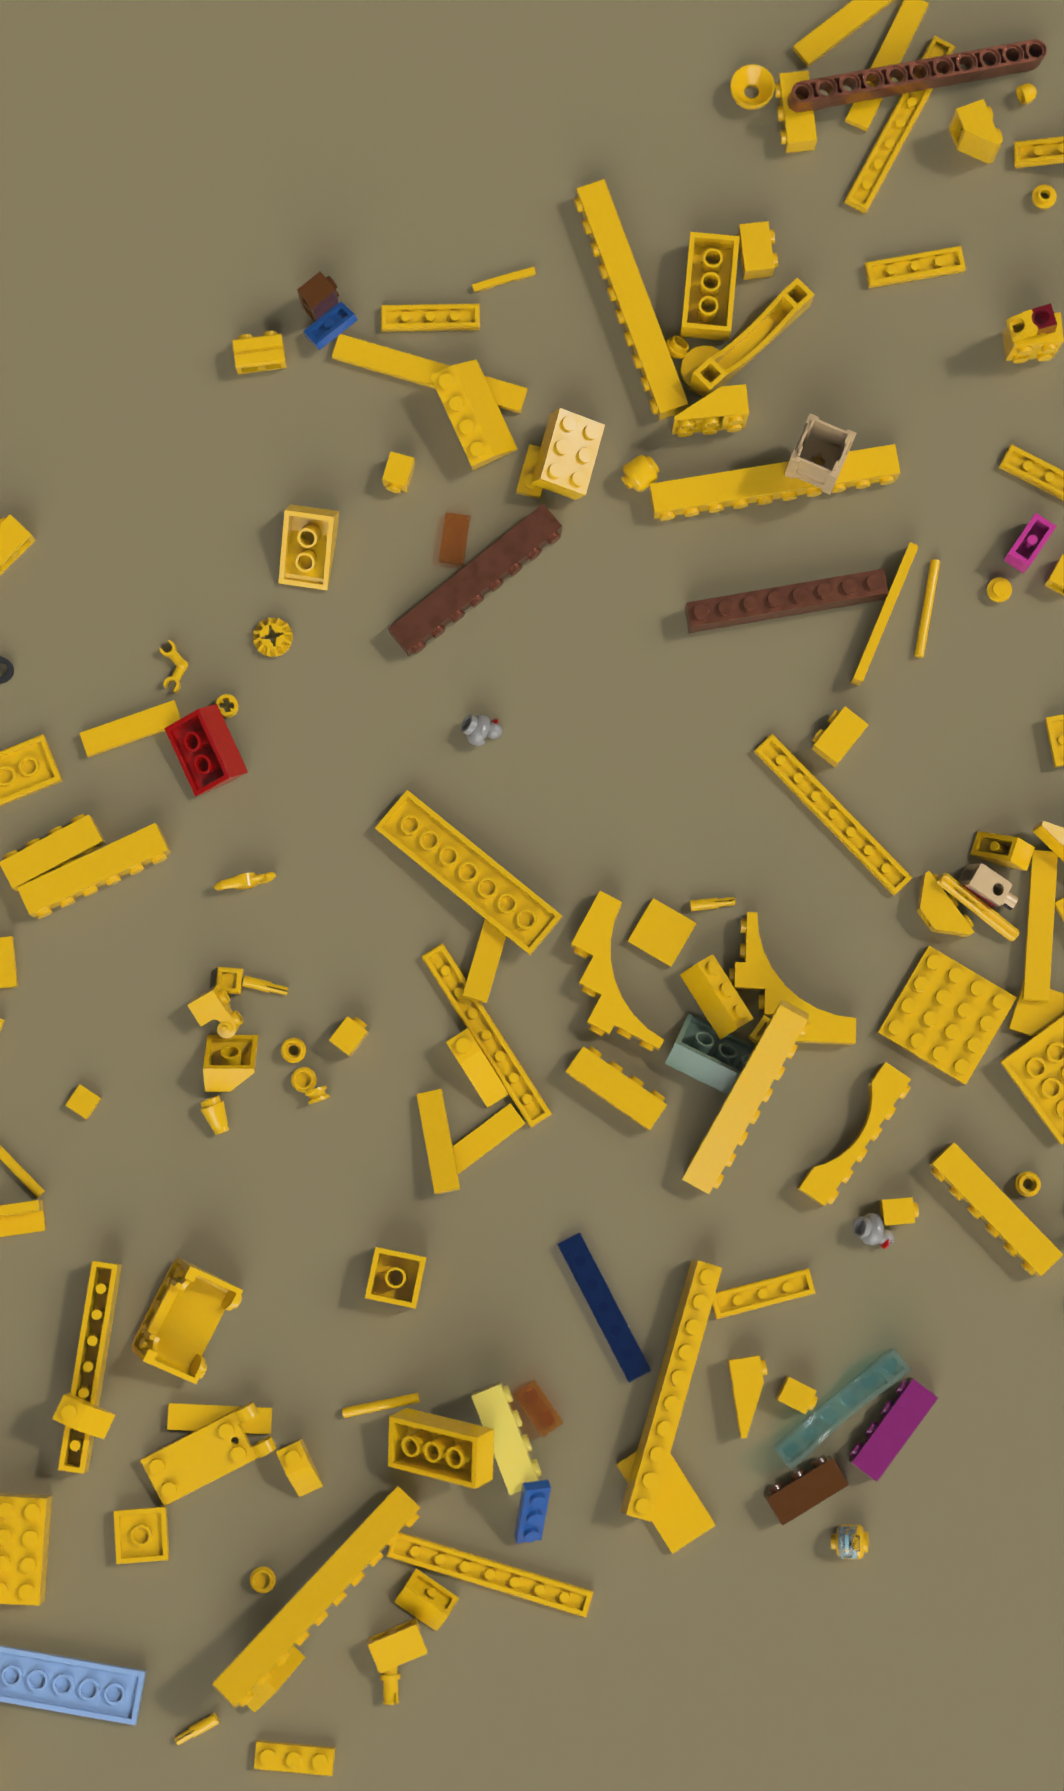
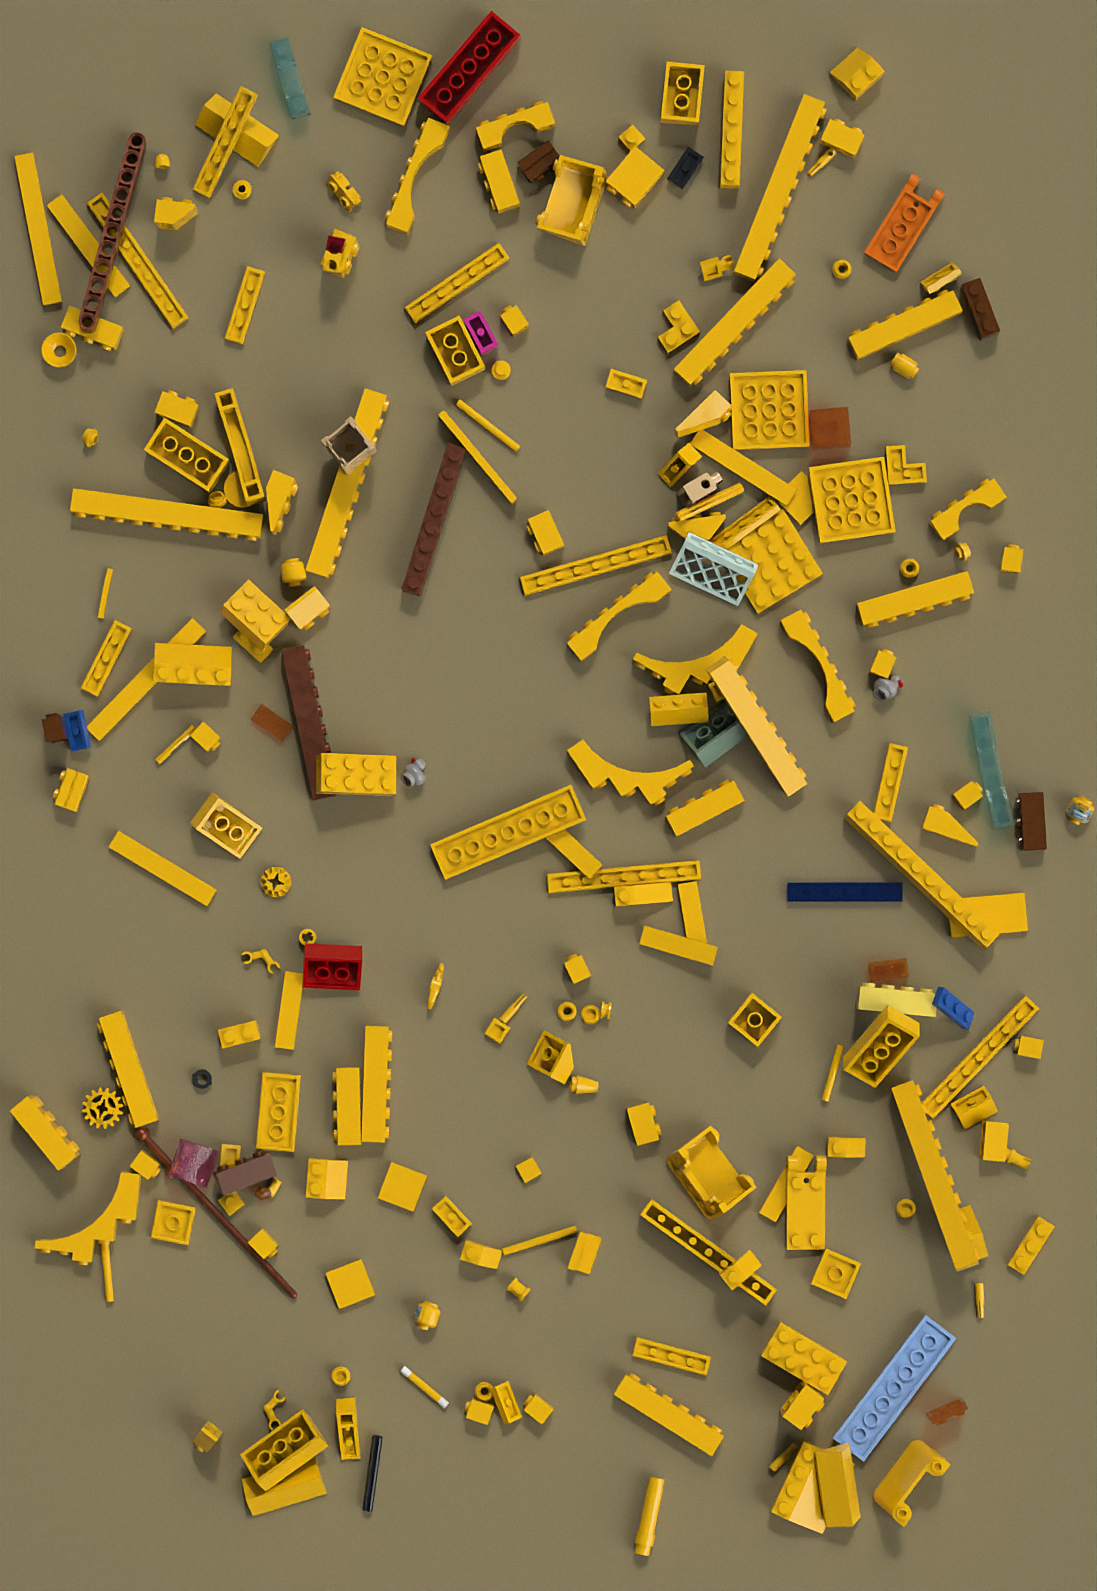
camera: 60 degrees left, 5 degrees up
yellow brick [187,985,244,1038] -> none
yellow tile [627,898,697,967] -> none
yellow piece [690,897,736,911] -> none
magenta brick [849,1377,938,1482] -> none
none -> yellow plate [82,428,99,447]
none -> yellow tile [109,831,217,906]
none -> yellow piece [155,725,196,764]
none -> yellow piece [218,1020,261,1049]
none -> yellow slope [285,586,331,630]
none -> yellow brick [316,753,396,796]
none -> yellow brick [425,315,485,386]
none -> yellow arch [567,572,672,662]
none -> yellow brick [626,1102,662,1146]
none -> light aqua fence [669,532,758,606]
none -> yellow tile [709,496,781,550]
none -> clear orange plate [926,1398,968,1425]
none -> yellow brick [1013,1035,1044,1059]

